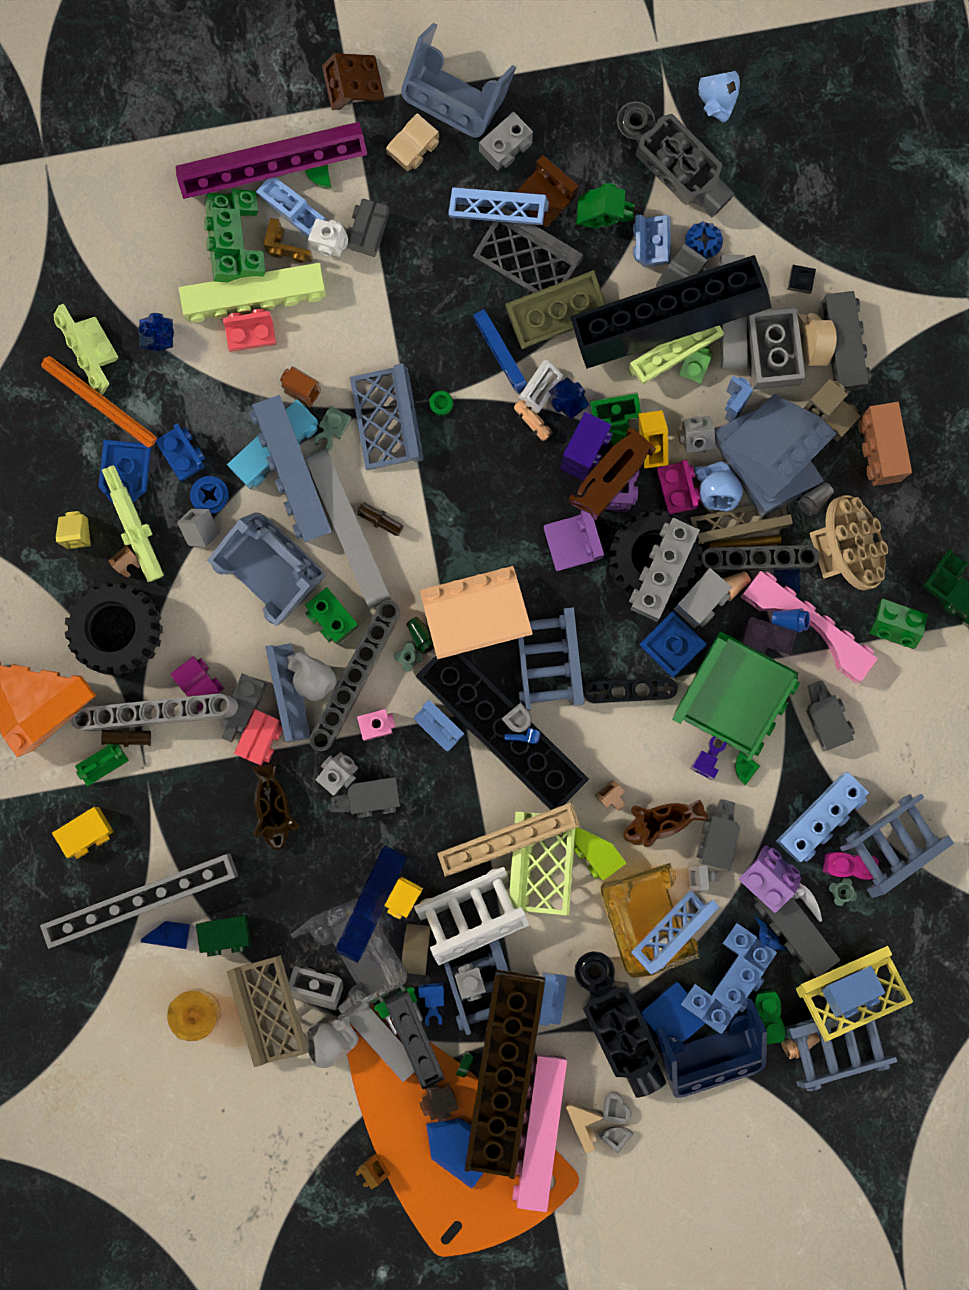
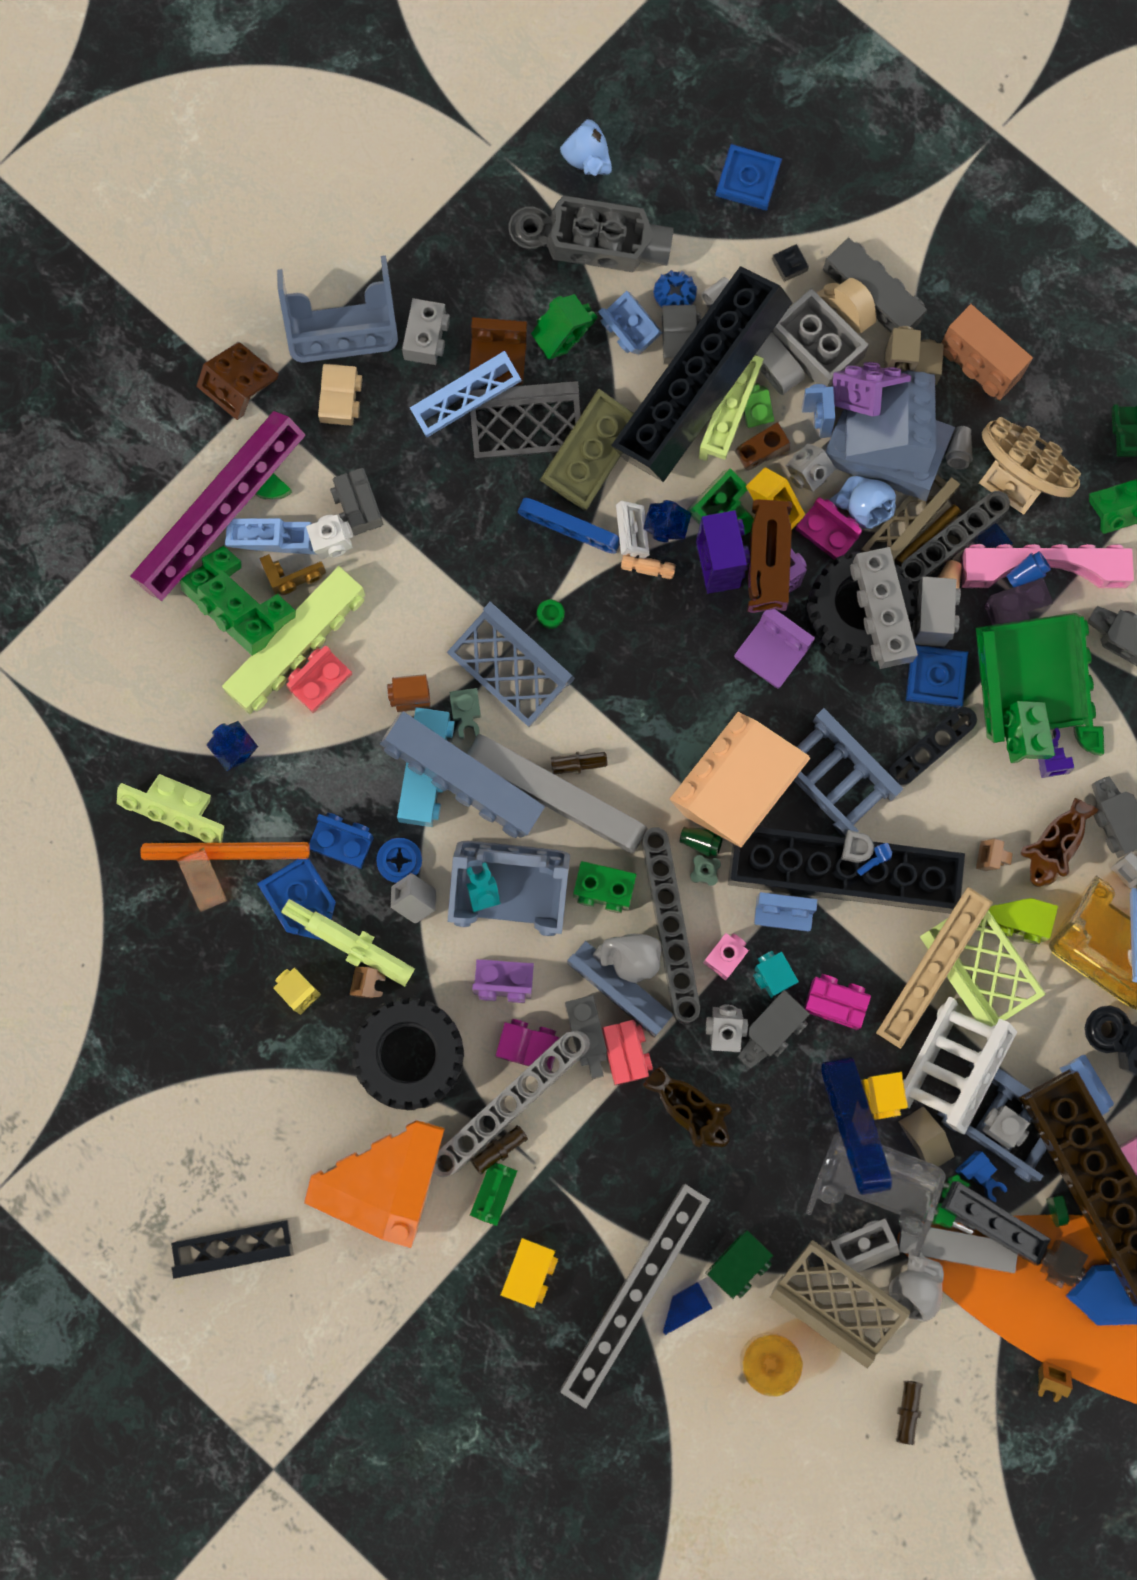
camera: 40 degrees left, 5 degrees down
none -> clear orange plate [177,848,227,912]
none -> teal plate [466,862,501,912]
none -> medium lavender bracket [472,959,534,1003]
none -> blue tile [715,144,782,210]
none -> reddish brown leg [735,422,790,471]
none -> teal brick [753,951,799,998]
none -> dark pink brick [804,974,871,1030]
none -> medium lavender bracket [832,362,911,417]
none -> dark brown pin [895,1380,923,1445]
none -> green bracket [1002,701,1055,763]

